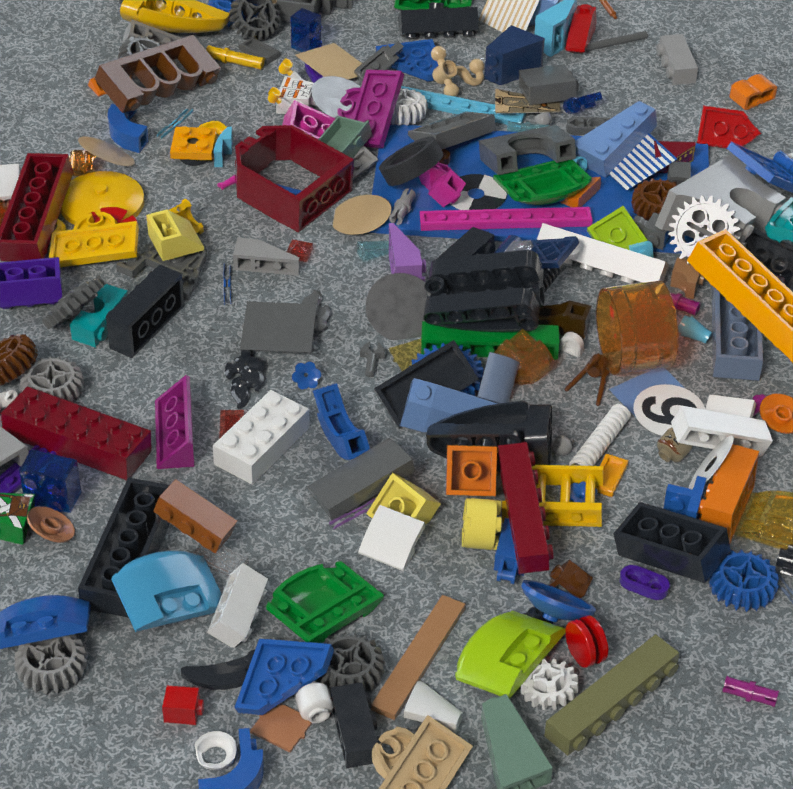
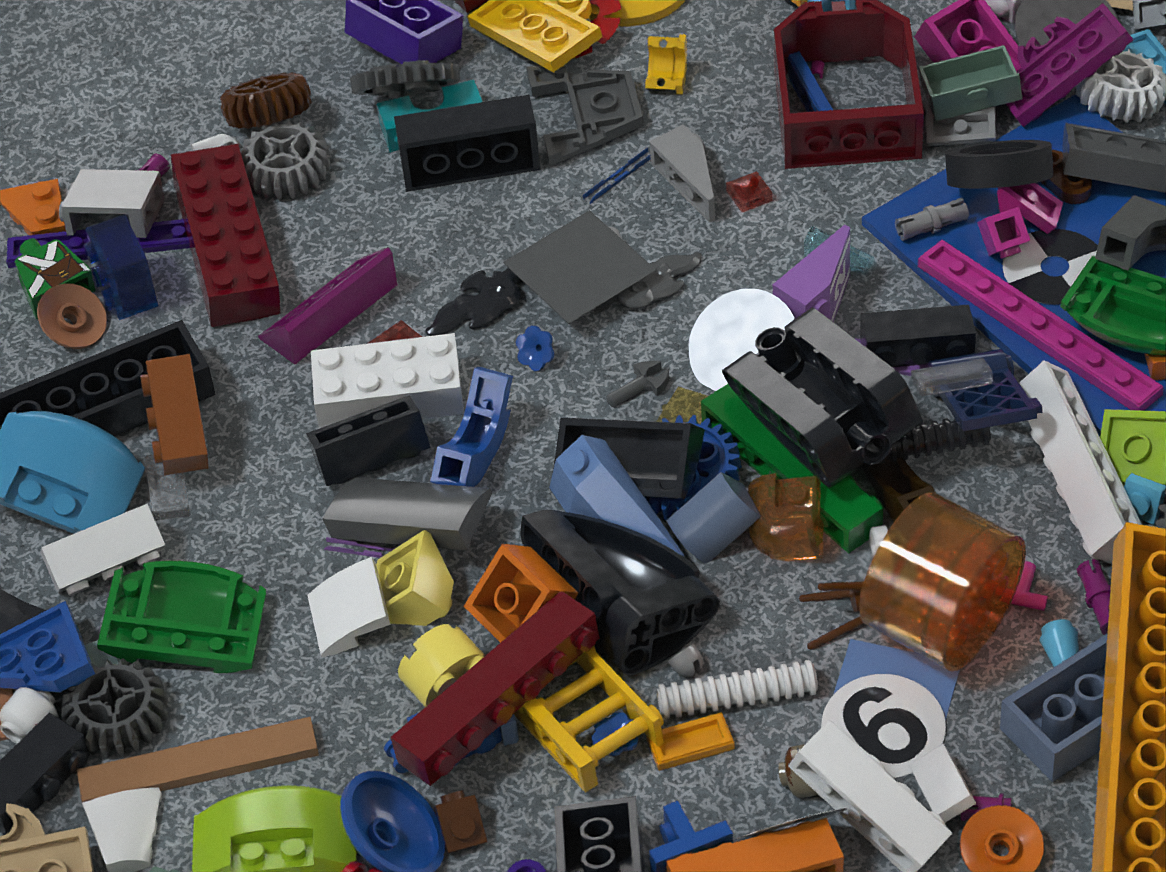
camera: 55 degrees right, 5 degrees up
light yellow slope [146,210,204,261] -> none
tan sticker [333,195,391,235] -> none
none -> black brick [306,395,431,486]

